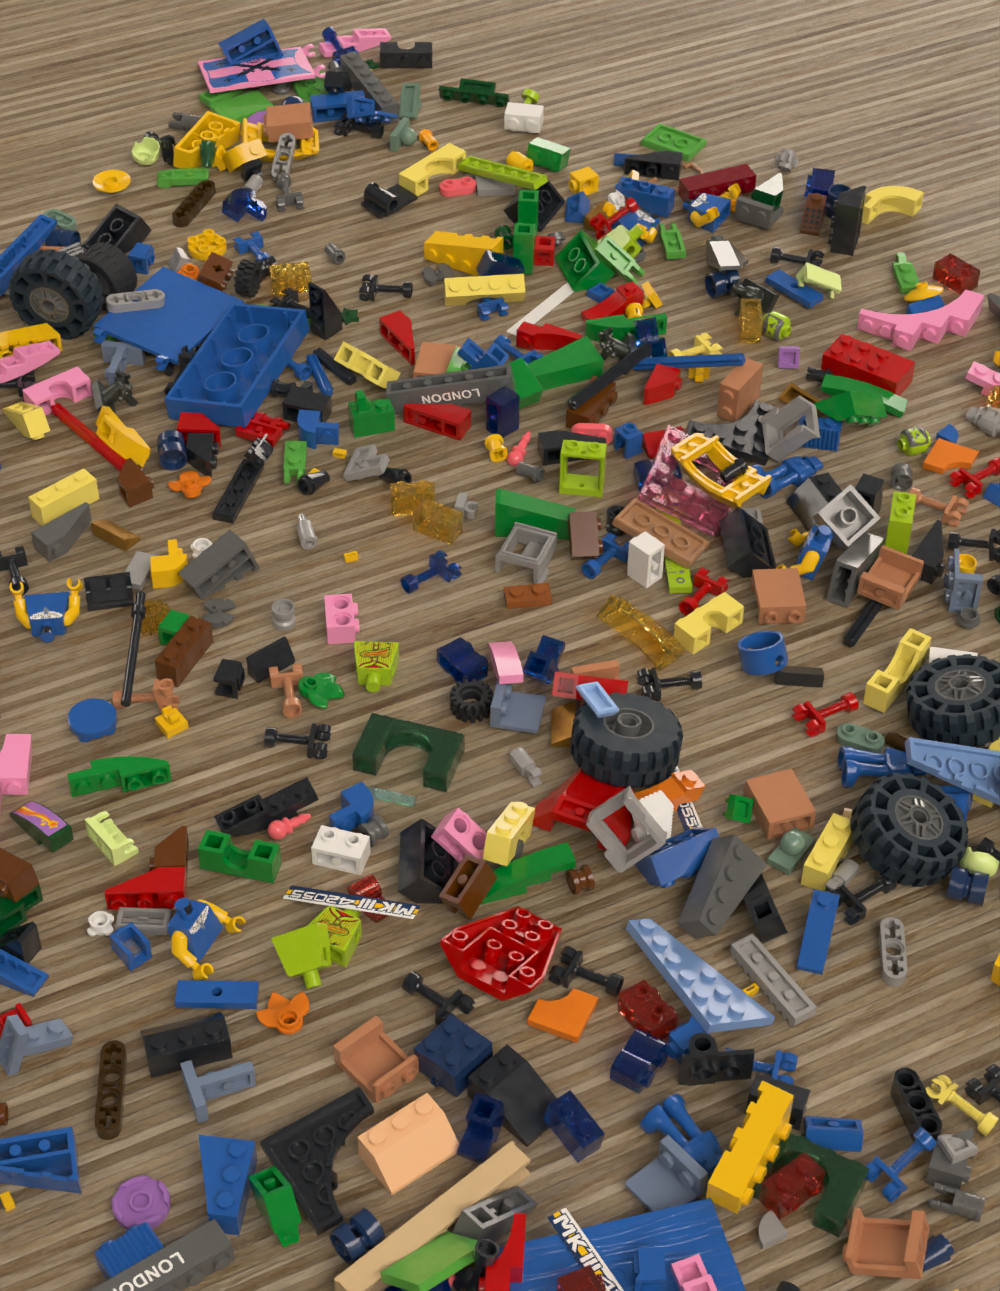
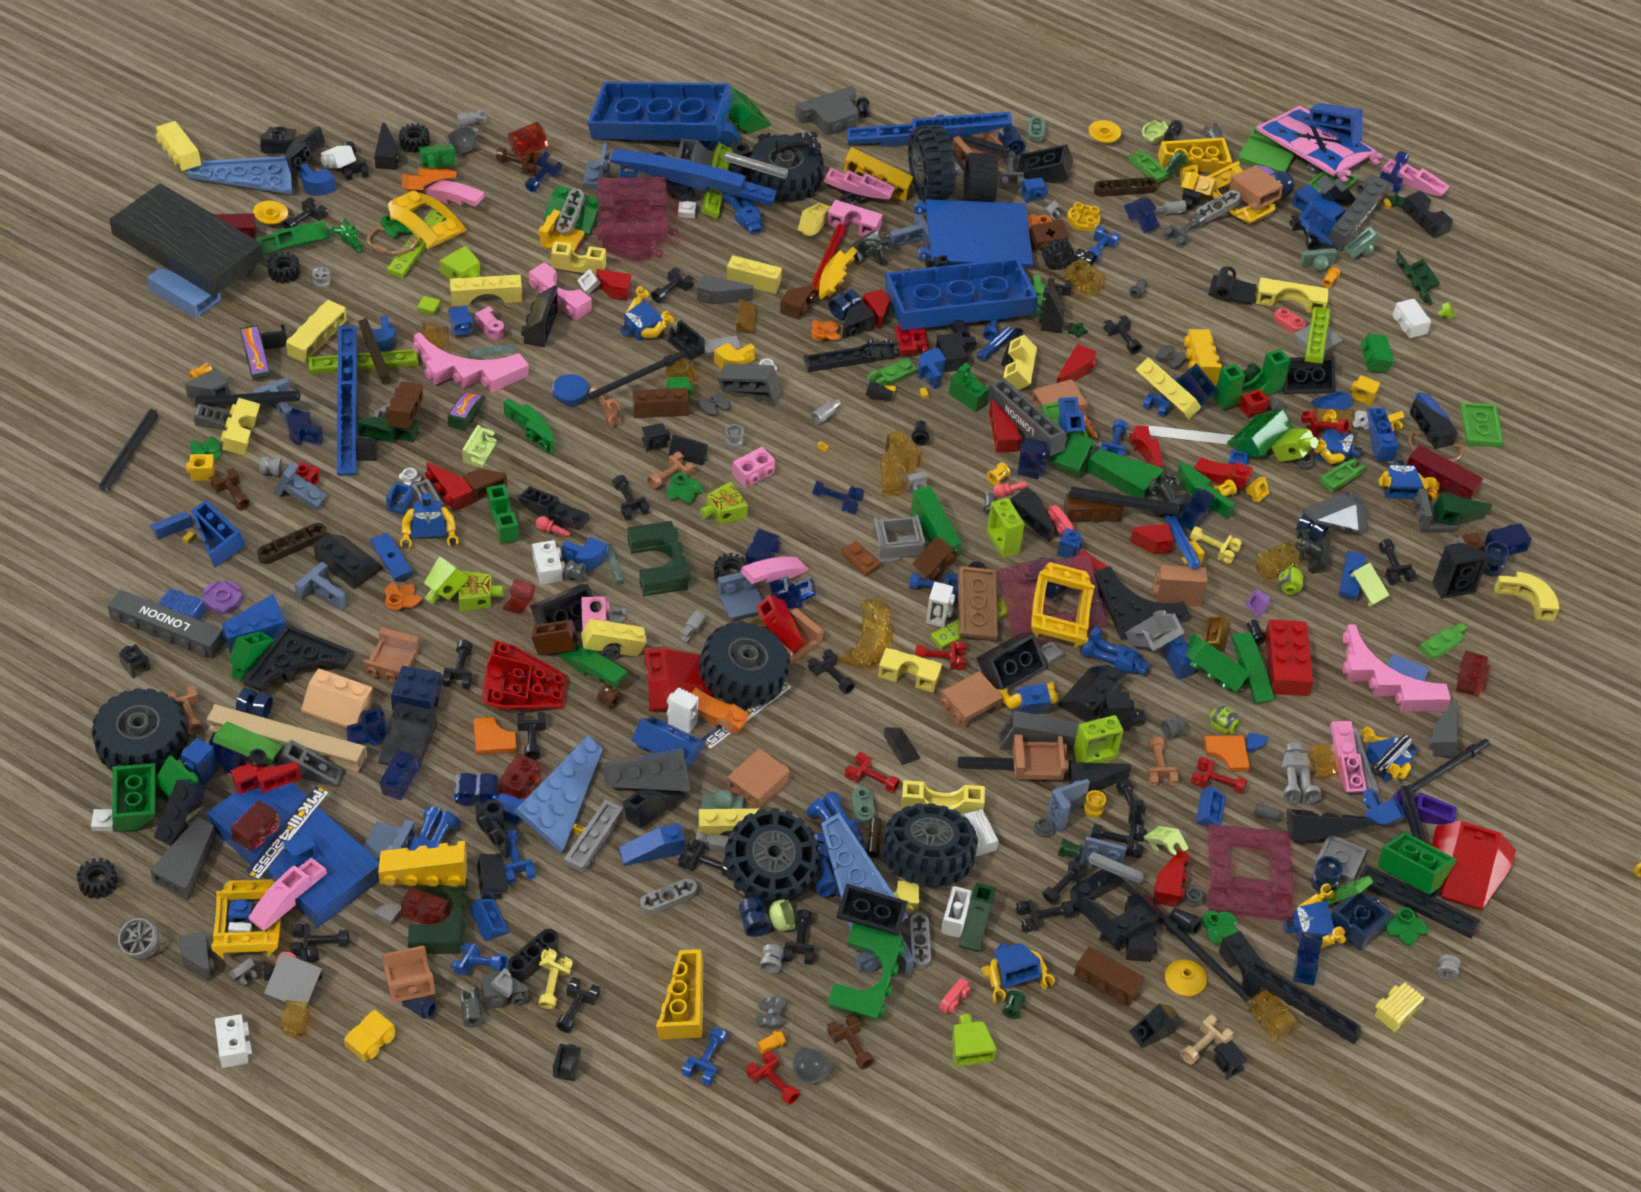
camera: 55 degrees right, 5 degrees up
light grey beam [106,289,165,313] -> none
yellow tile [154,705,189,738] -> none
sticker [283,886,421,919] -> none
light grey plate [343,444,390,482] -> none
yellow brick [506,151,533,171] -> none
light blue tile [576,682,619,718] -> none
light grey piece [586,786,667,872] -> none
bright green hinge [593,235,645,284] -> none
black pin [719,458,748,484] -> none
green tile [723,794,754,824] -> none
blue piece [737,631,788,676] -> none
light grey gear [775,149,799,172] -> none
light grey brick [812,484,880,551] -> none
yellow dish [904,282,944,301] -> none

